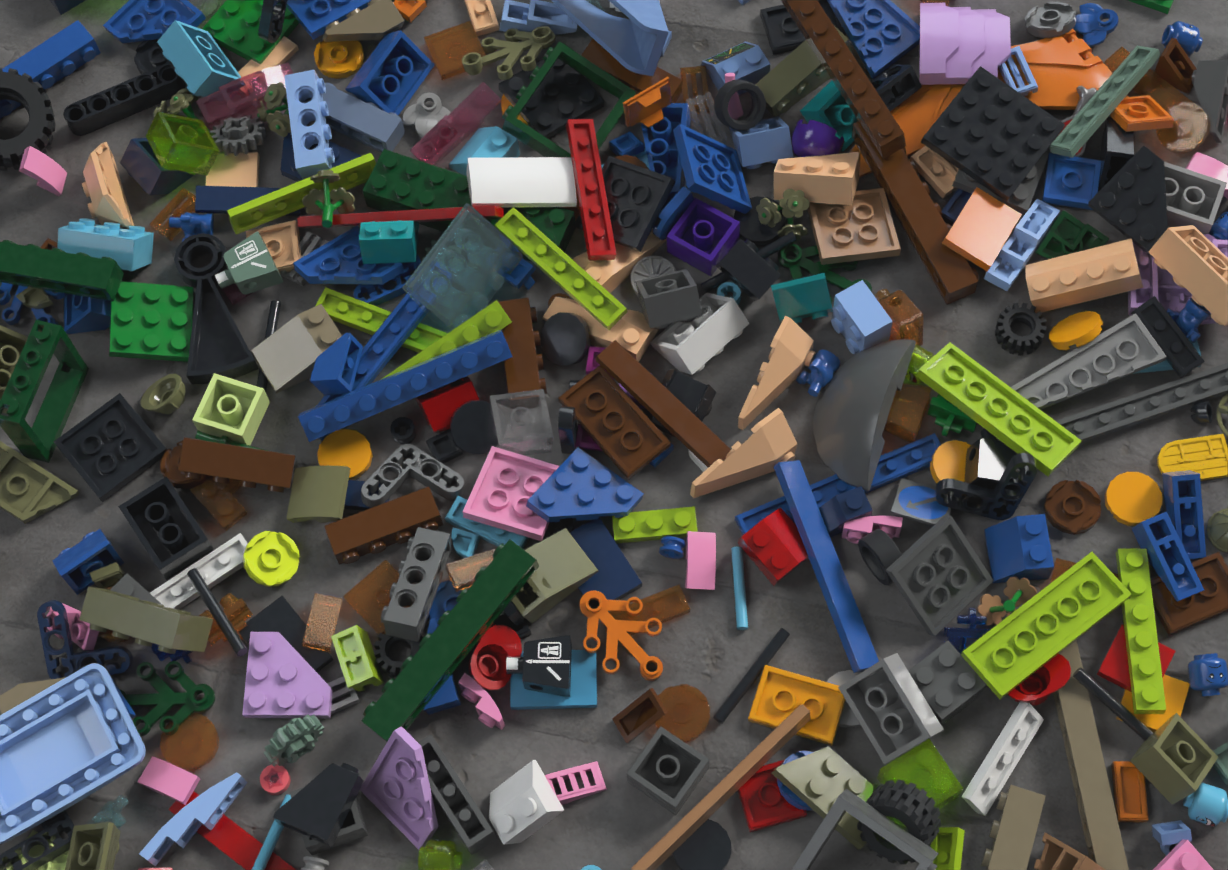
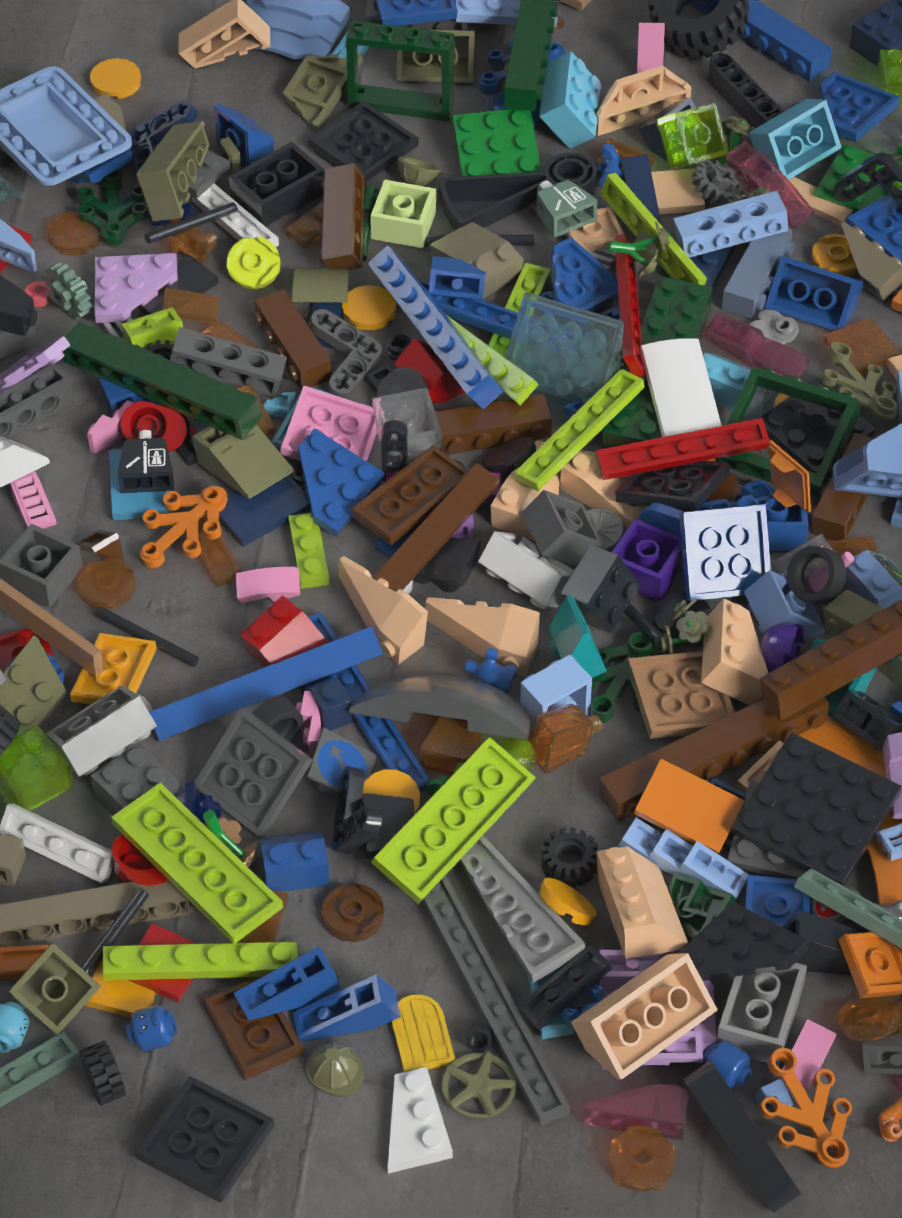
camera: 80 degrees right, 15 degrees down
bright pink slope [138,756,200,805] -> none
teal slope [359,221,419,264] -> none
blue bush [659,536,686,559] -> none
medium azure bar [731,547,748,630] -> none
light orange tile [1105,472,1163,526] -> none

